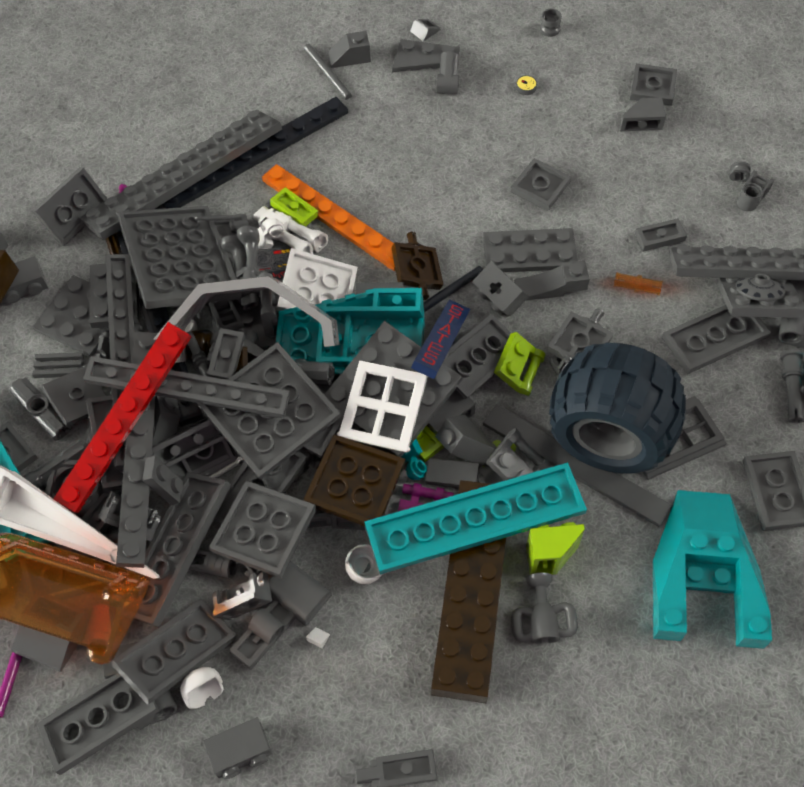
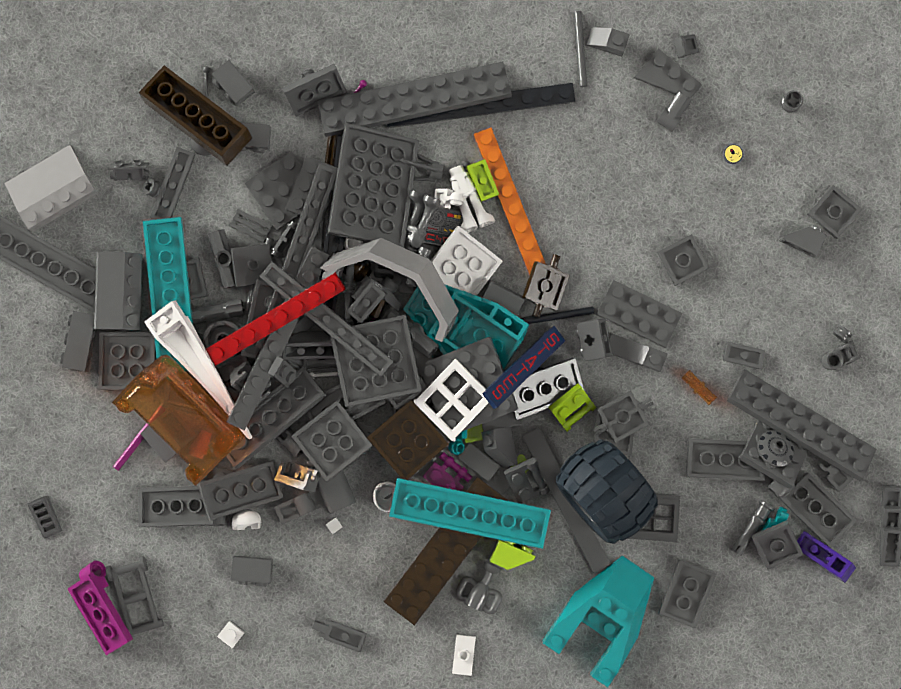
camera: 30 degrees right, 25 degrees up
none -> white plate [452,634,476,676]

